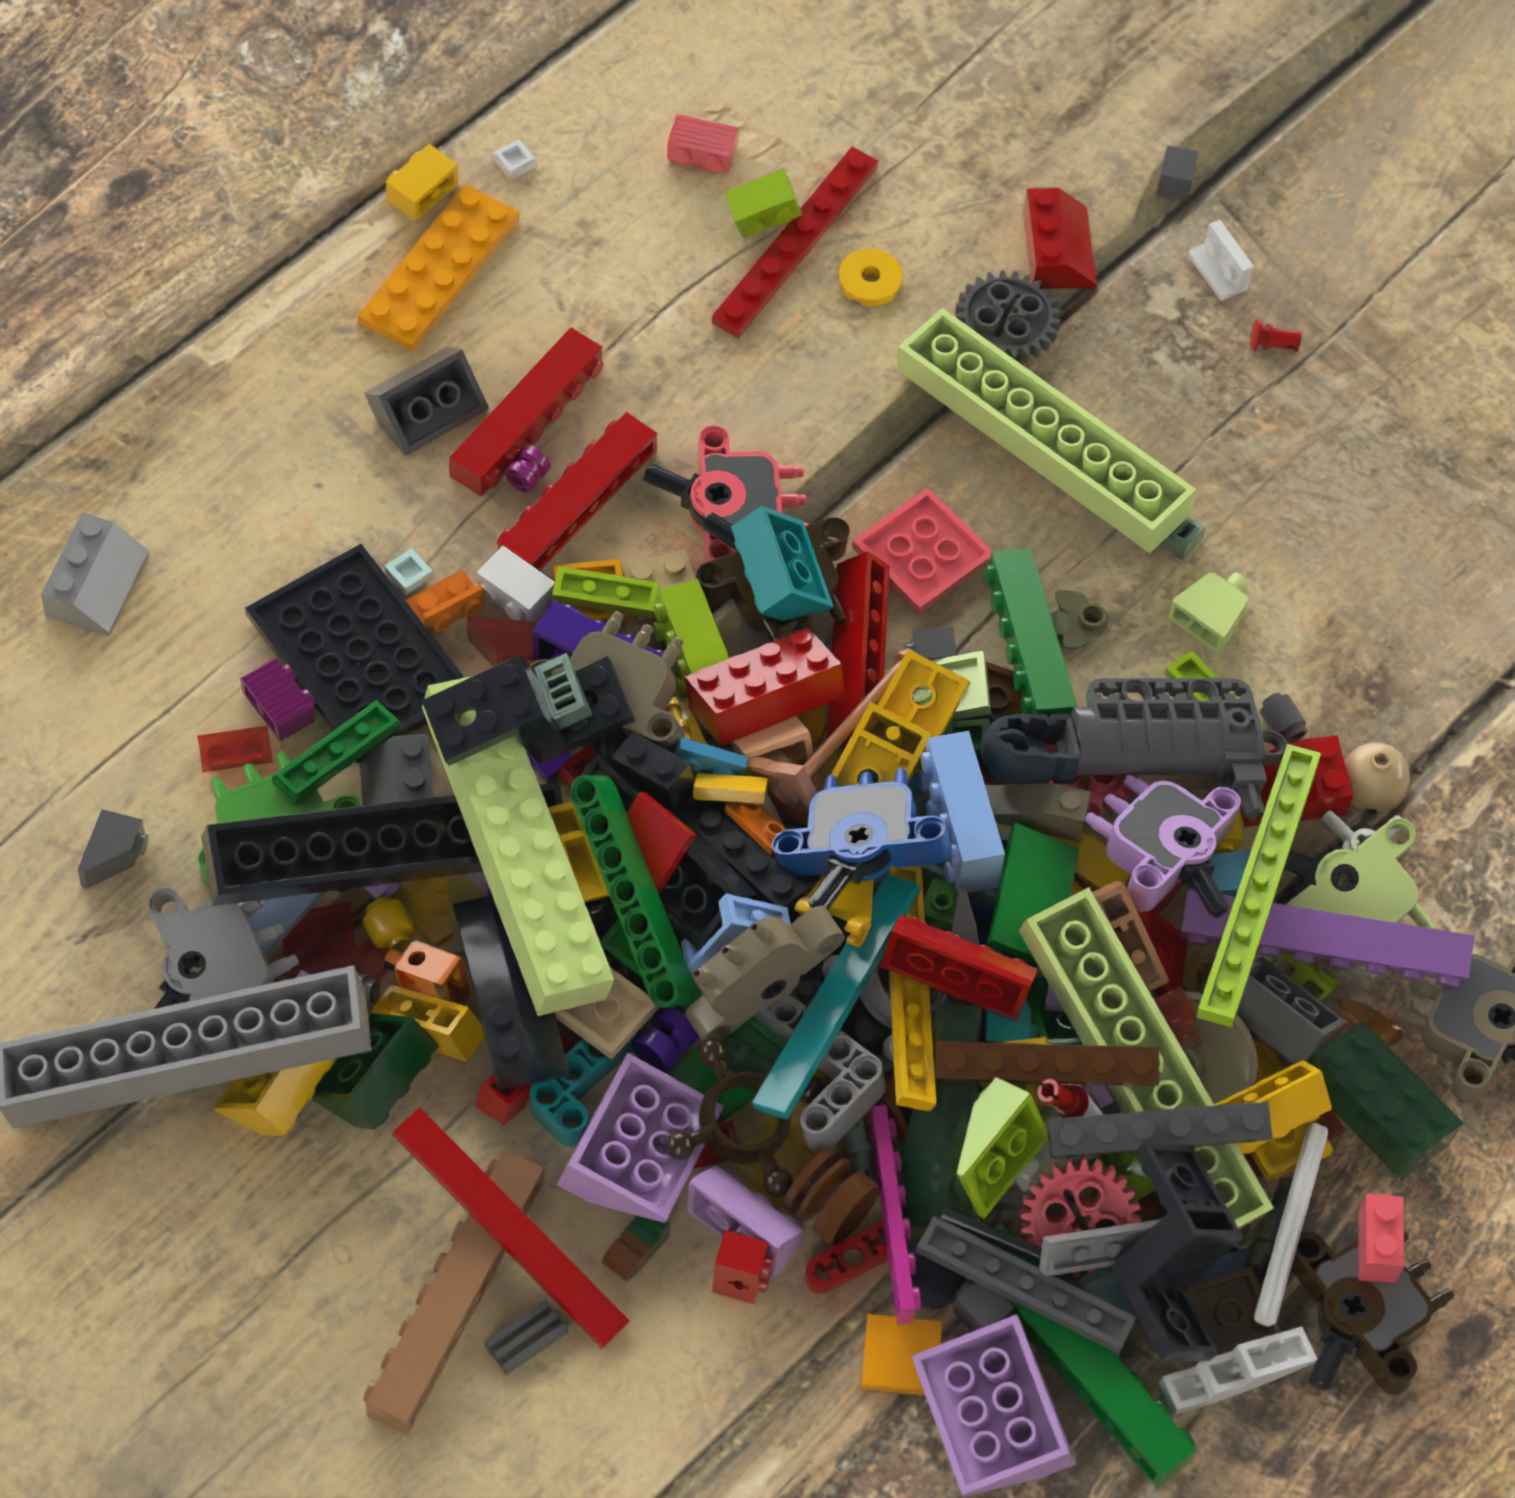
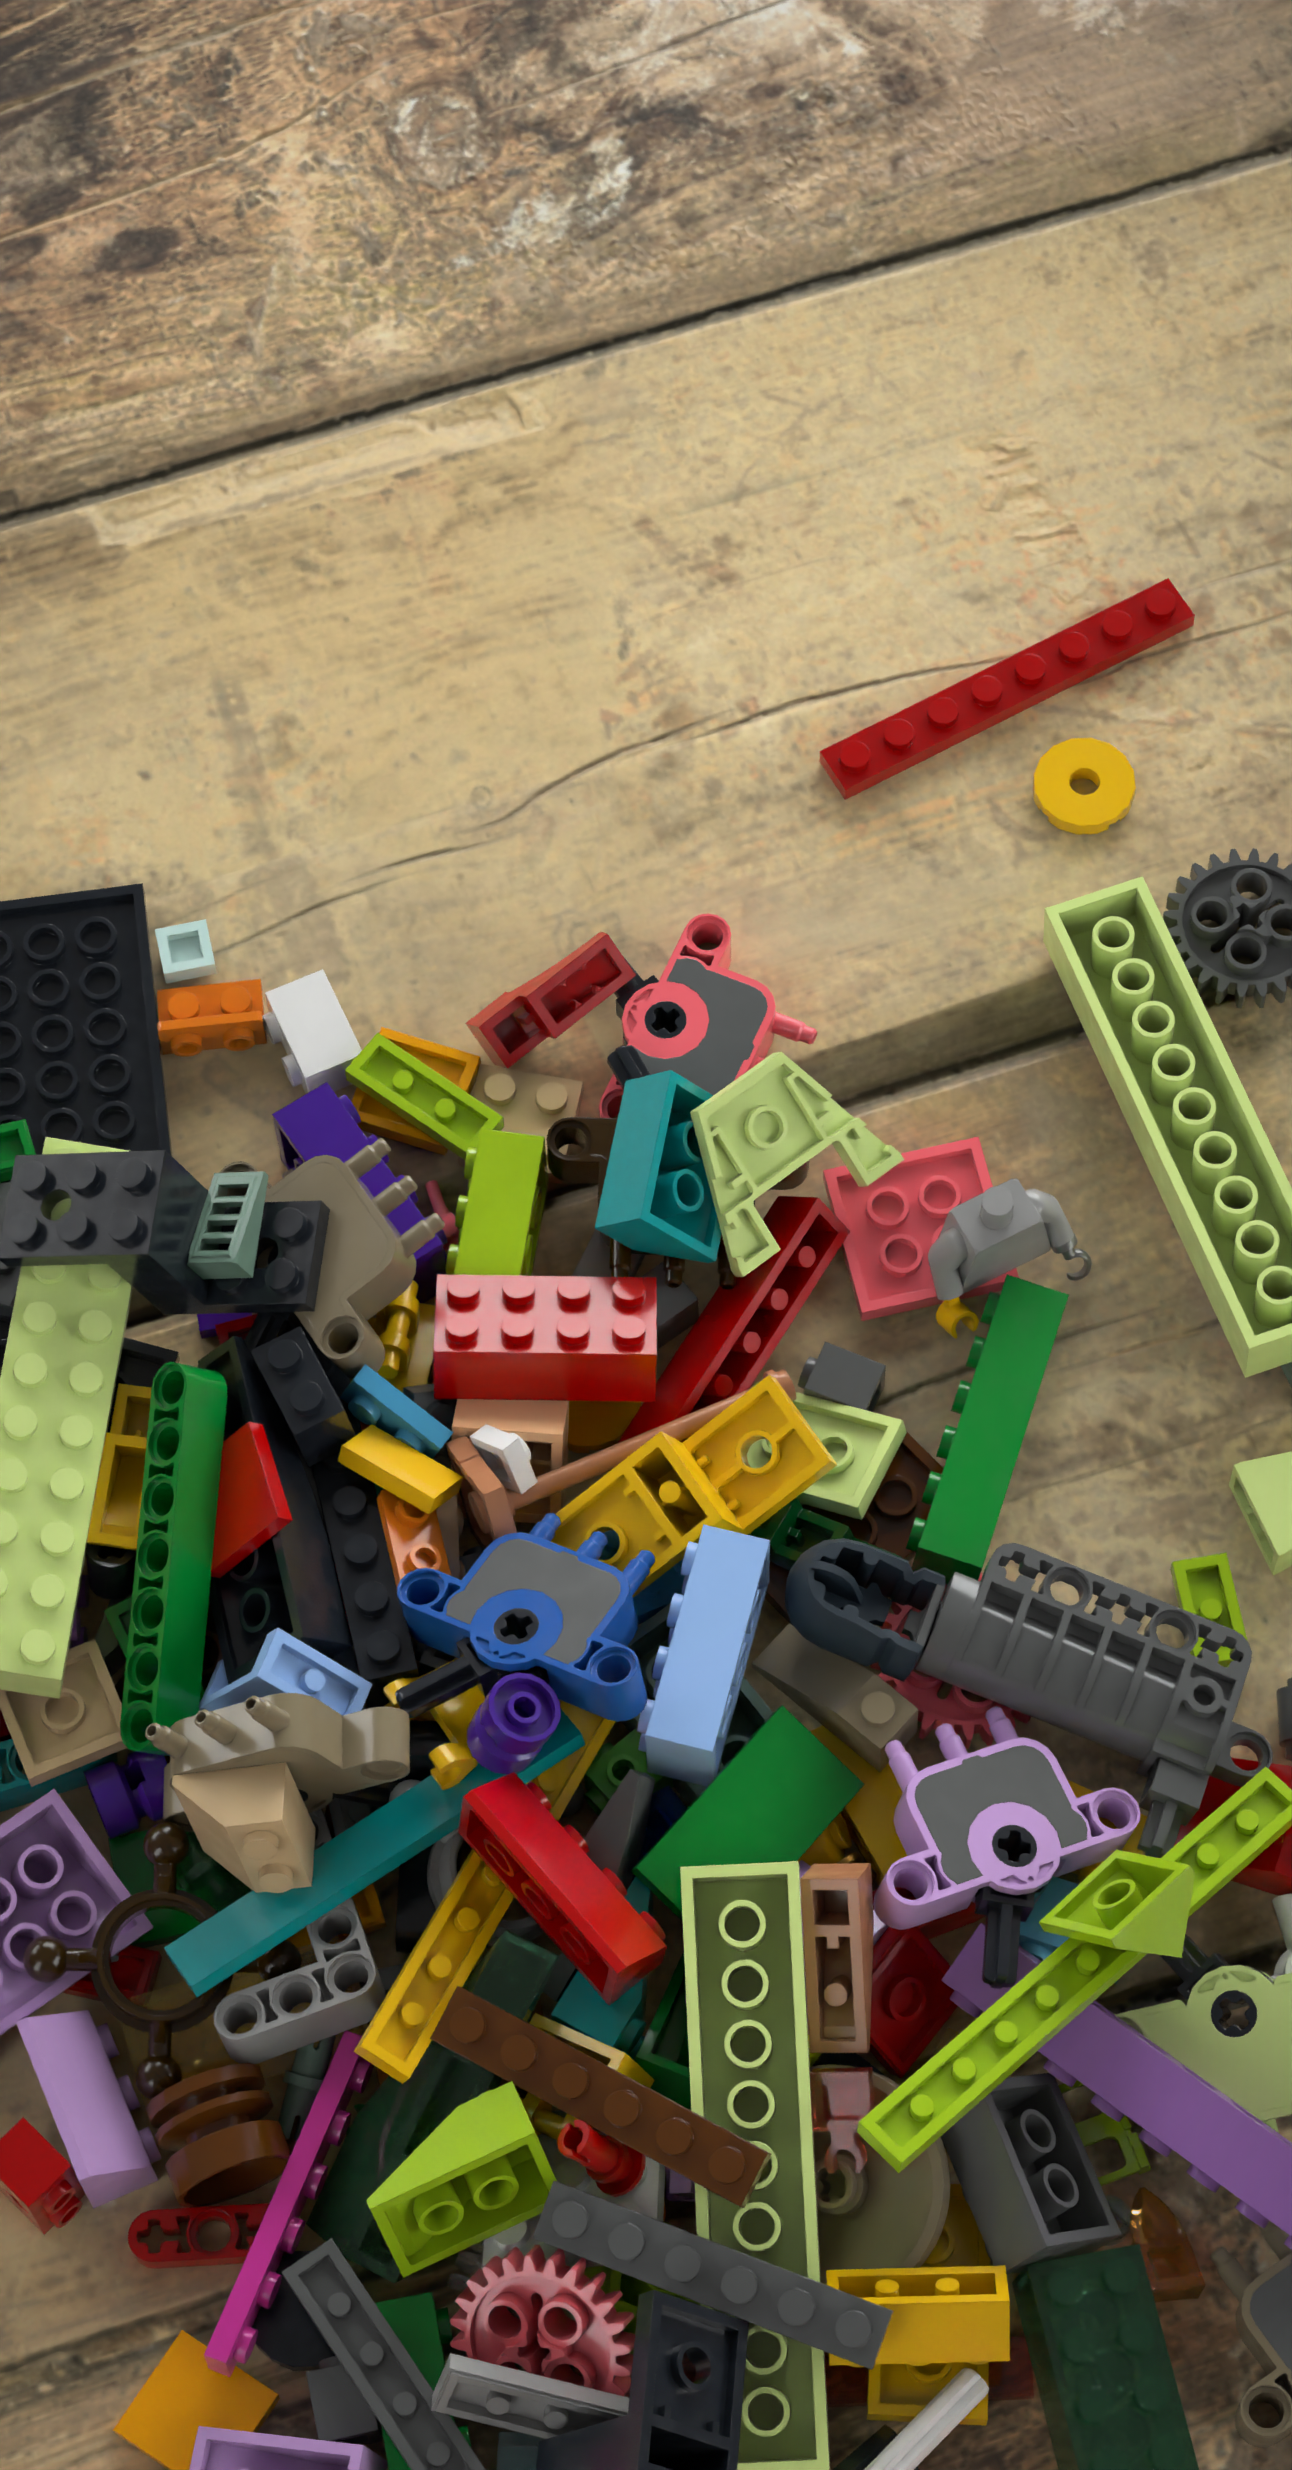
camera: 35 degrees right, 5 degrees up
light orange plate [357,183,519,352] -> none
dark grey slope [364,347,489,455] -> none
yellow brick [386,144,459,222] -> none
red brick [449,327,604,497] -> none
clear red slope [467,615,536,667] -> none
white tile [492,139,537,181] -> none
red brick [497,412,657,571] -> none
magenta wheel [505,446,551,493] -> none
coral brick [667,113,739,174] -> none
lime brick [725,168,803,239] -> none
black bar [939,1206,1042,1263] -> none
olive plate [1050,590,1109,649] -> none
none -> tan slope [172,1762,316,1893]
none -> red slope [465,932,636,1069]
none -> dark purple wheel [467,1673,561,1774]
none -> white plate [470,1424,538,1494]
none -> yellowish green wing [690,1052,904,1277]
none -> light grey torso [928,1179,1092,1339]
none -> lime slope [1039,1849,1195,1958]

